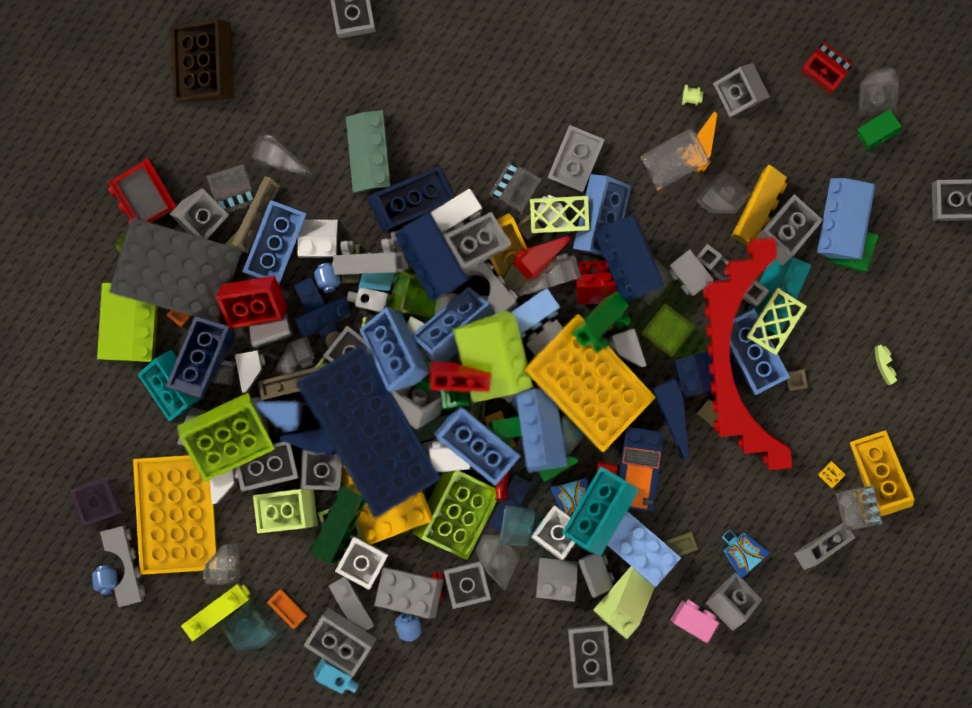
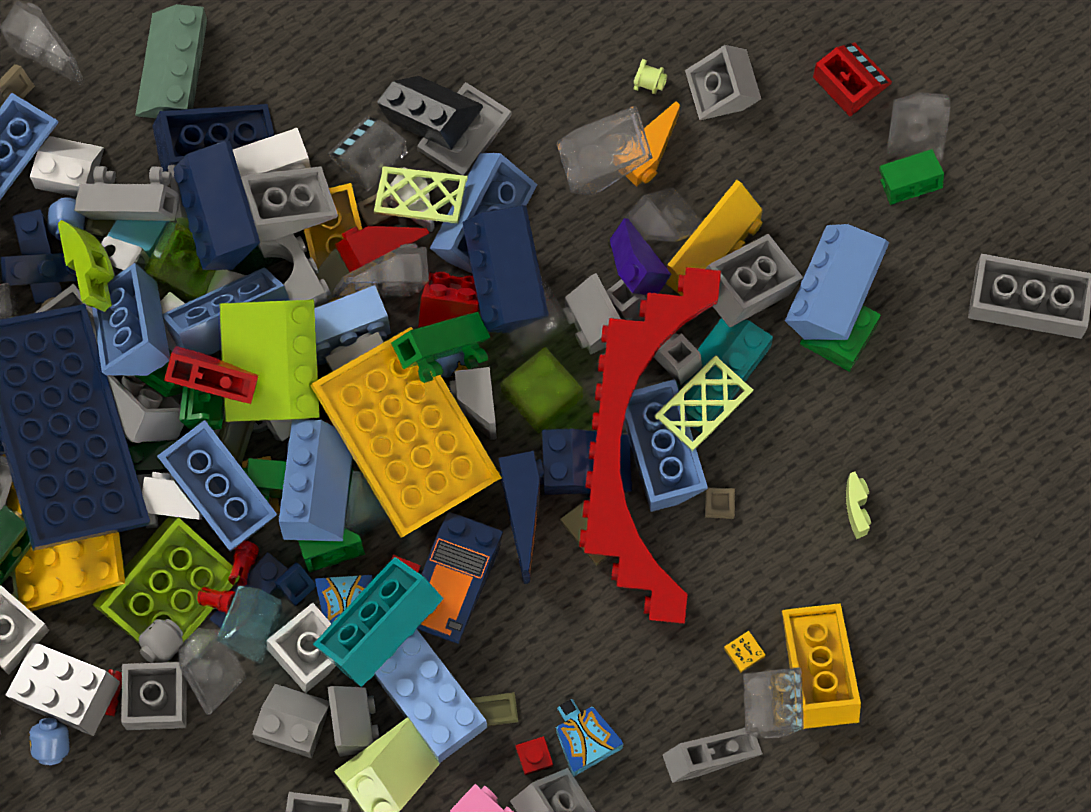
camera: 15 degrees right, 15 degrees down
none -> lime slope [58,220,115,312]
none -> light grey head [139,619,183,663]
none -> red pin [197,587,243,616]
none -> dark blue plate [274,563,316,606]
none -> black slope [377,76,483,150]
none -> red plate [515,736,553,775]
none -> dark purple slope [610,218,672,295]

